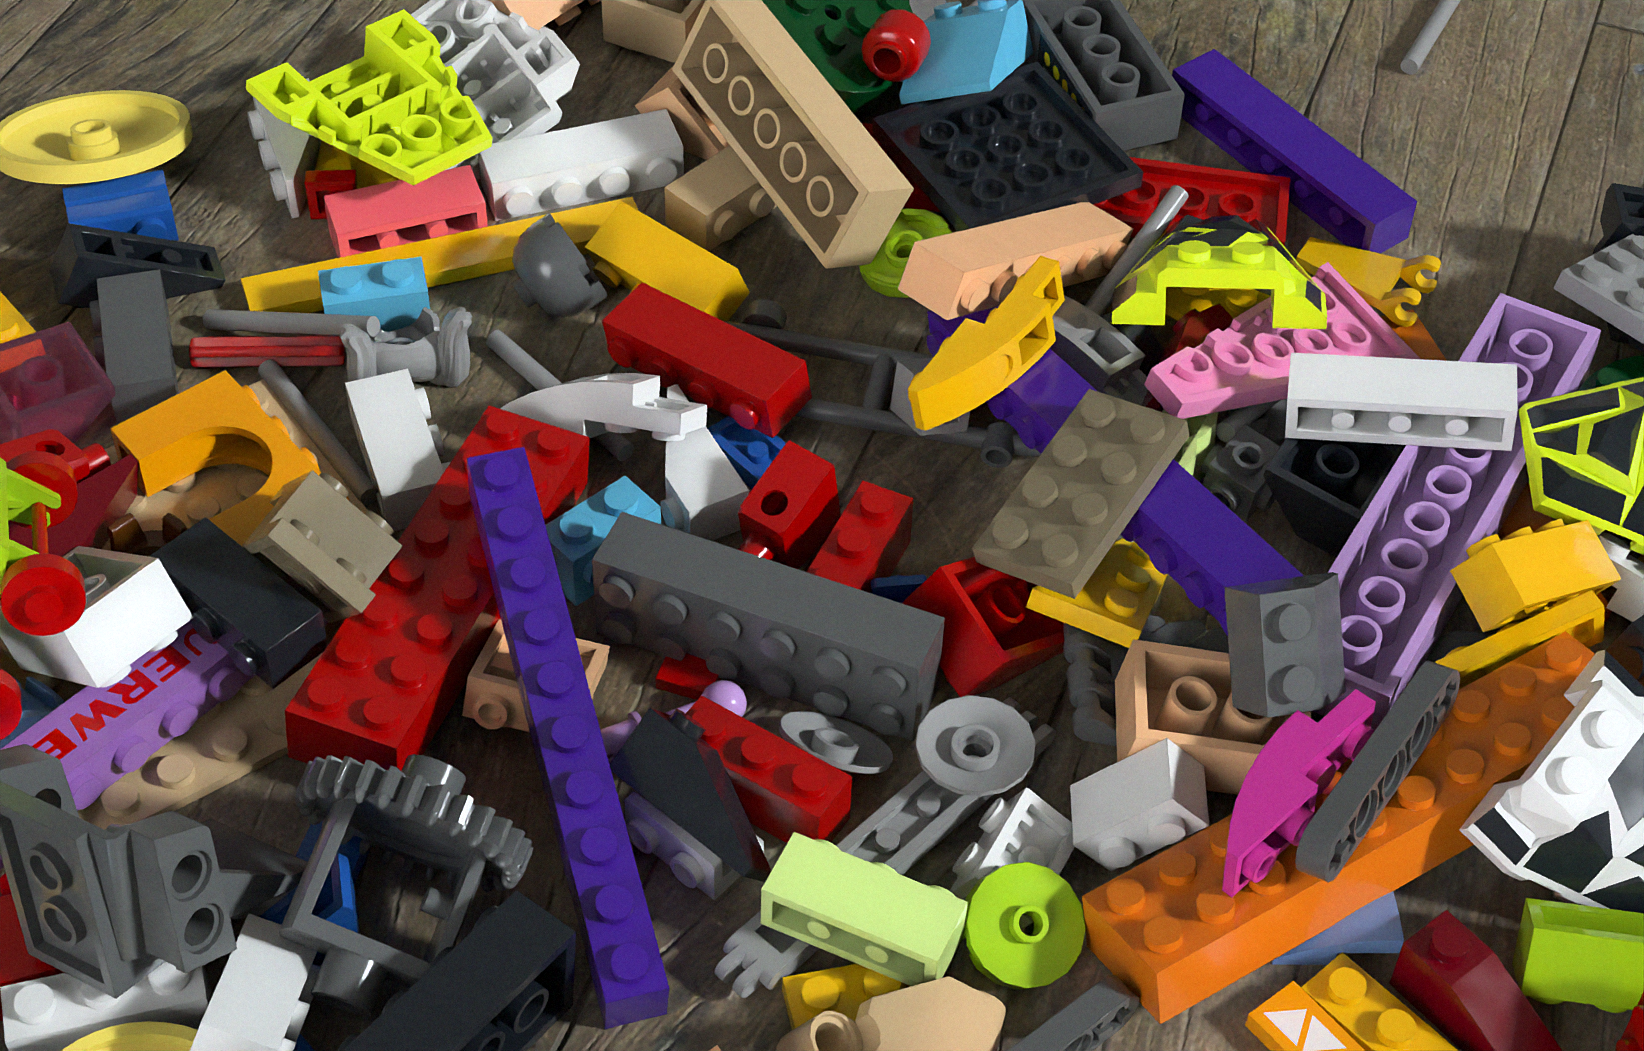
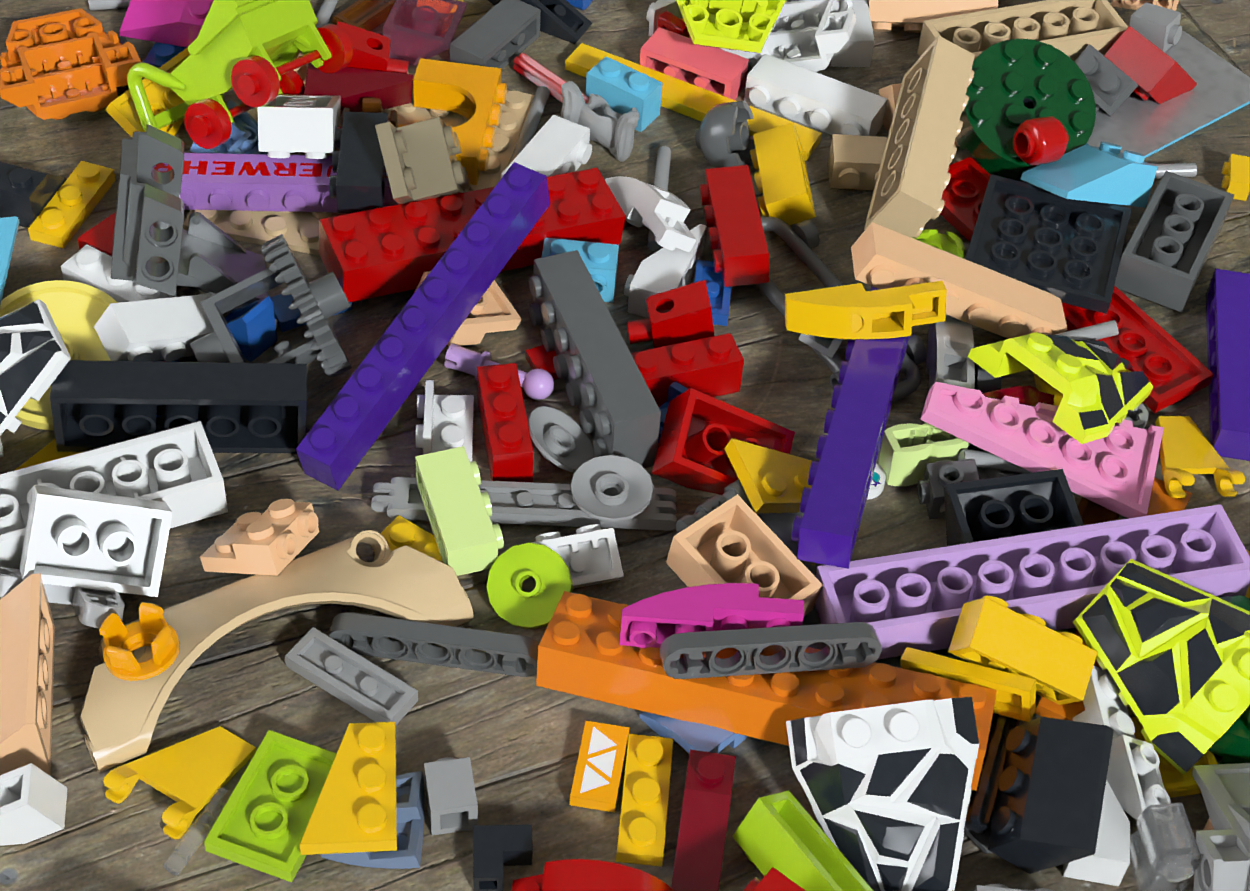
camera: 45 degrees right, 0 degrees up
light grey bar [203,309,380,337] -> none
black slope [610,708,772,882] -> none
dark tan plate [972,389,1190,599] -> none
white brick [1070,738,1209,871] -> none
dark grey slope [1224,572,1346,718] -> none
white brick [1285,353,1518,451] -> none

